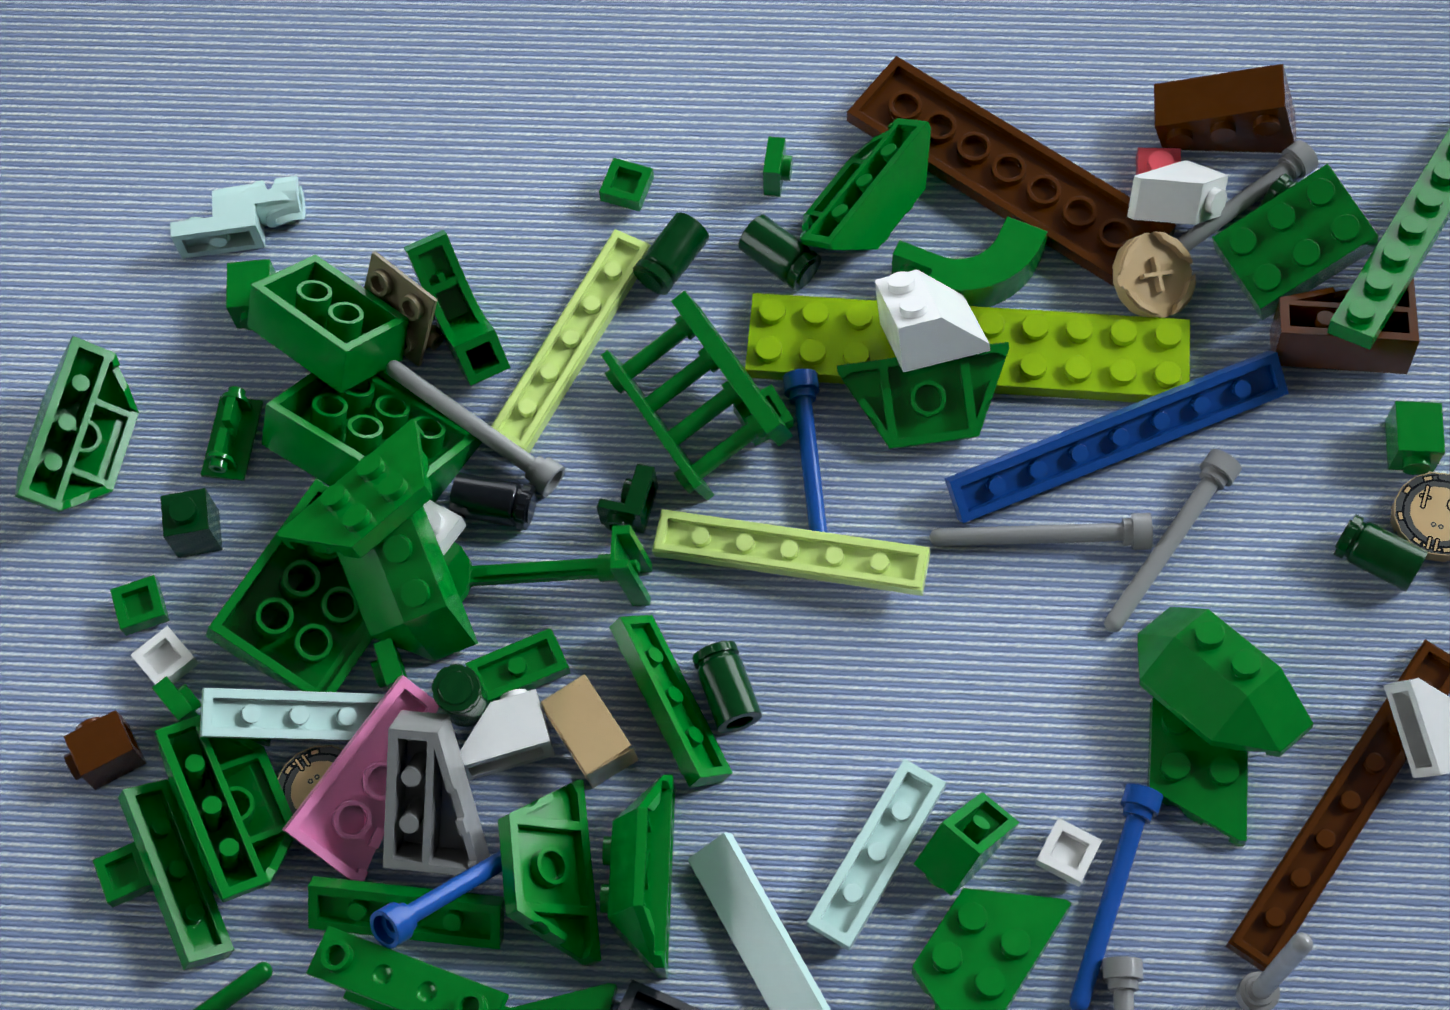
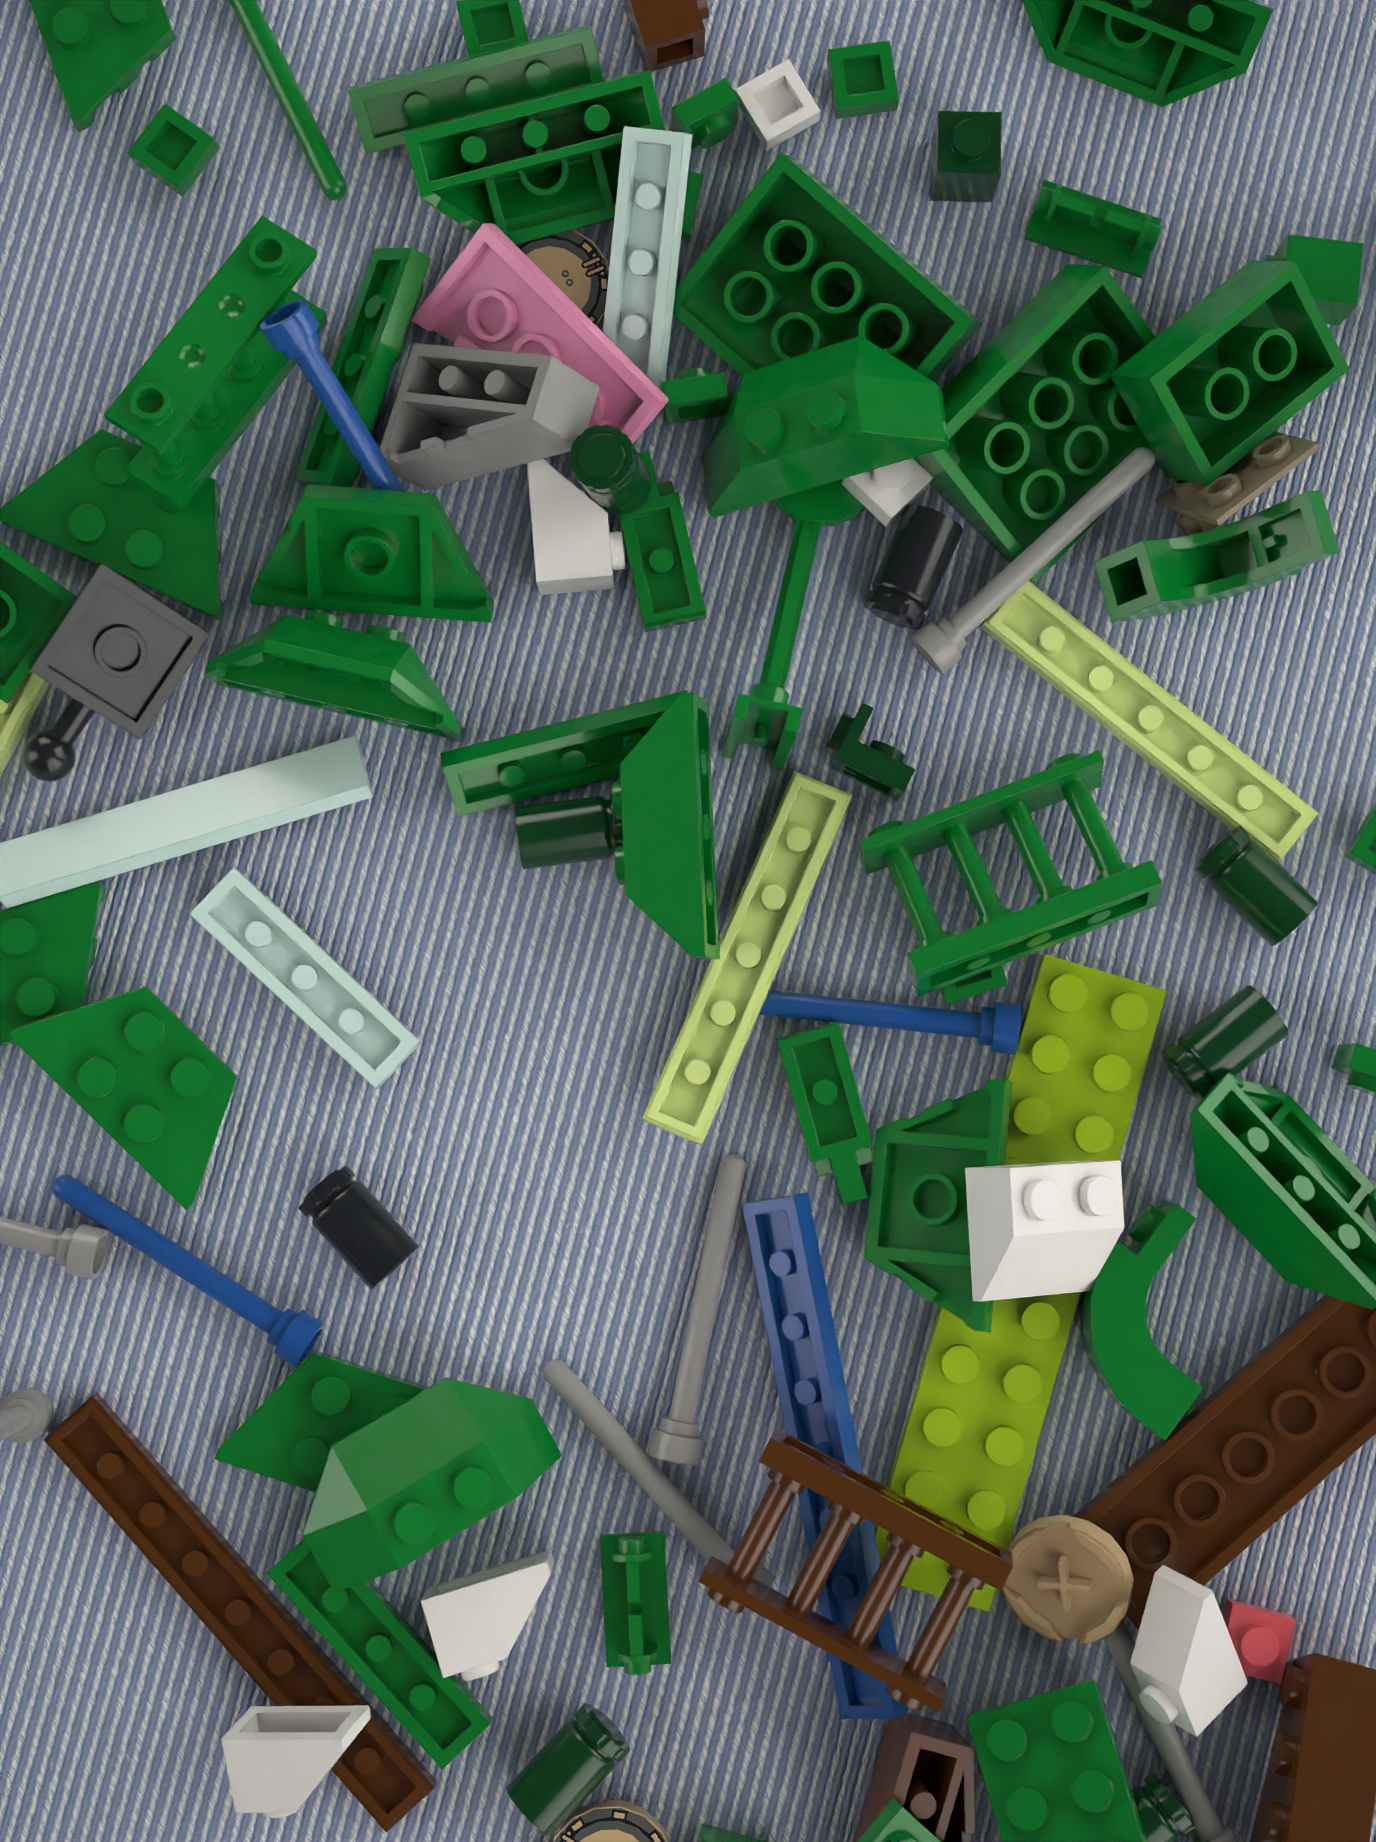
camera: 95 degrees right, 20 degrees up
green wing [276,418,433,559] -> none
tan piece [541,674,638,788] -> none
green slope [914,792,1020,896] -> none
white plate [1035,818,1102,887] -> none
none -> green plate [267,1538,493,1770]
none -> black piece [298,1165,420,1290]
none -> white slope [421,1549,554,1681]
none -> green hinge [600,1531,671,1675]
none -> green wedge [612,692,720,960]
none -> reddish brown fence [698,1428,1013,1713]
none -> green hinge [776,1022,873,1205]

